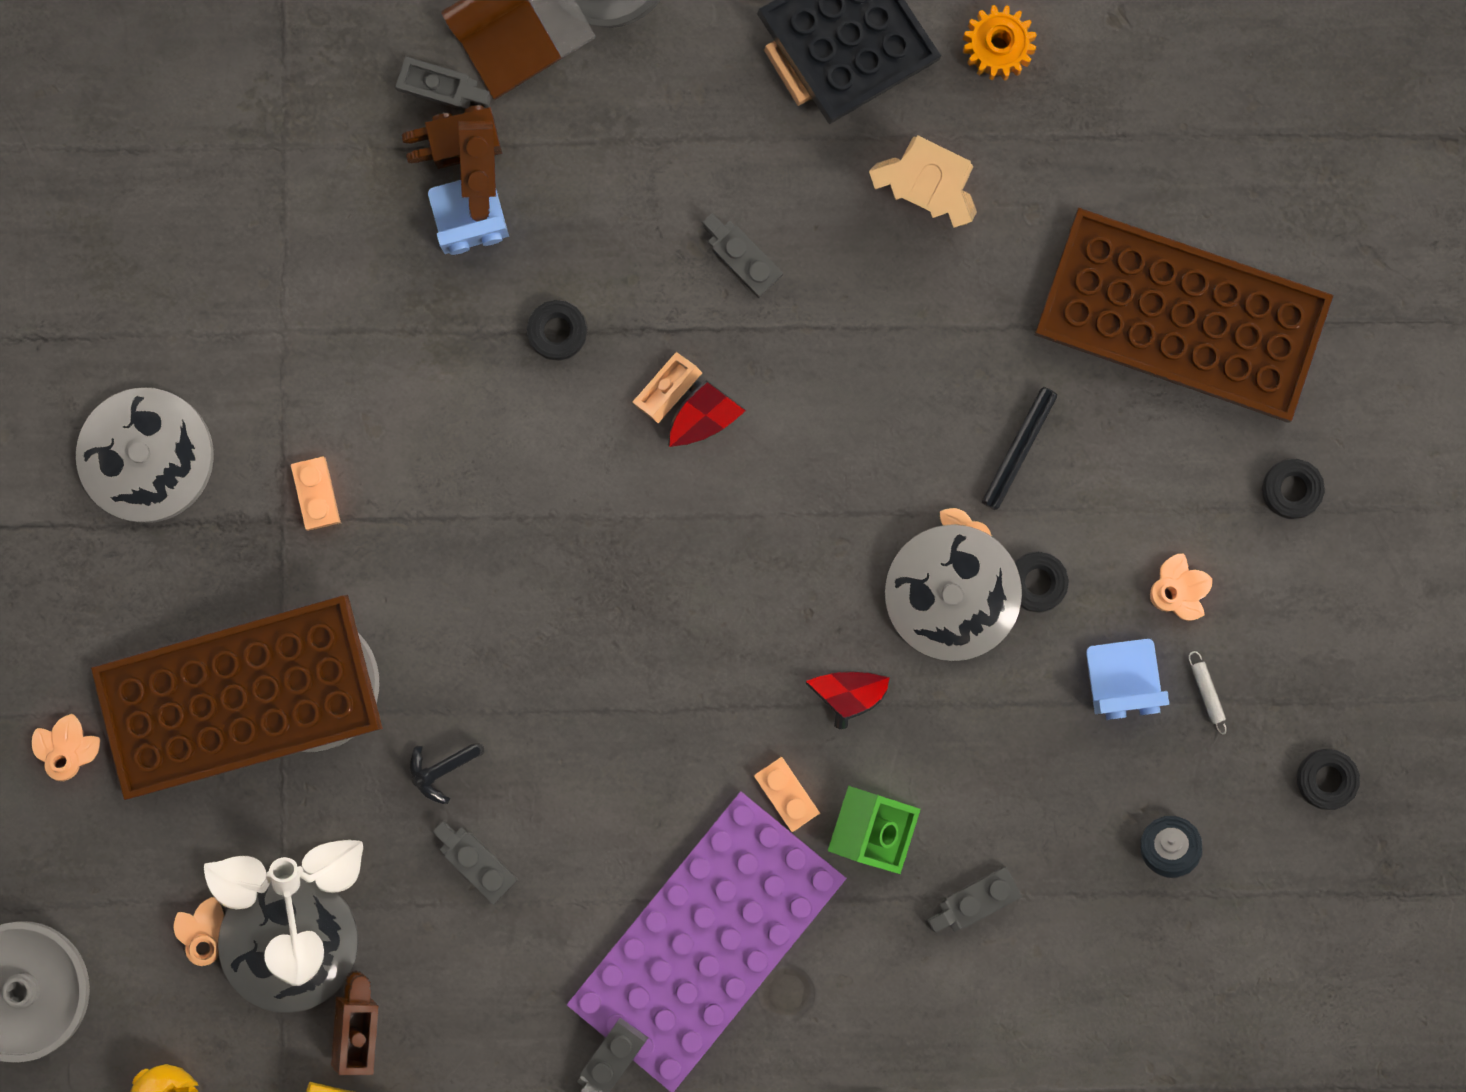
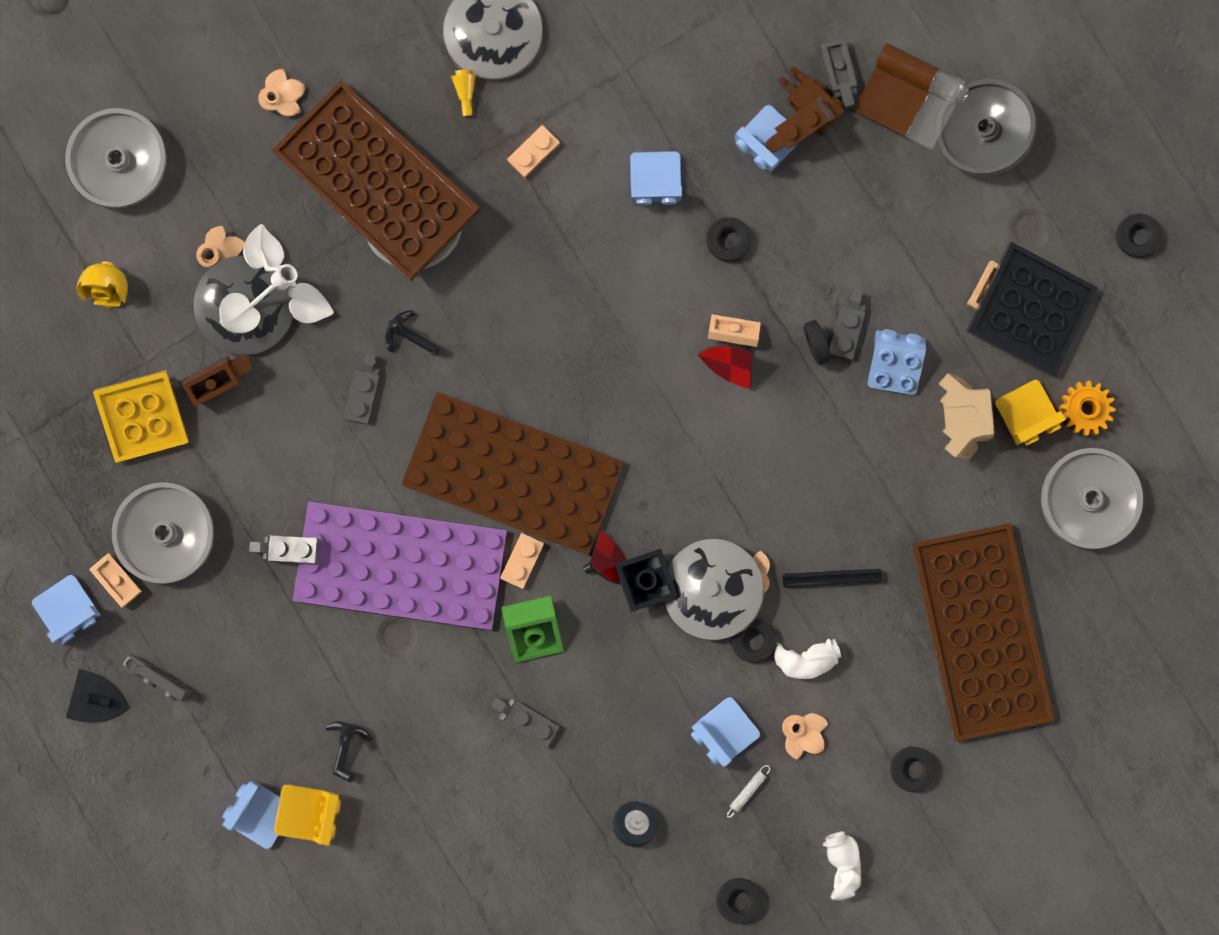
camera: 60 degrees right, 0 degrees up
none -> reddish brown plate [401,392,624,556]
none -> yellow cone [451,69,476,116]
none -> black slope [614,549,678,612]
none -> light blue bracket [630,152,682,205]
none -> white animal [774,639,842,679]
none -> black tyre [803,320,831,365]
none -> white animal [823,832,861,900]
none -> light blue bracket [868,329,926,395]
none -> yellow bracket [995,380,1066,446]
none -> light grey dish [1041,448,1143,549]

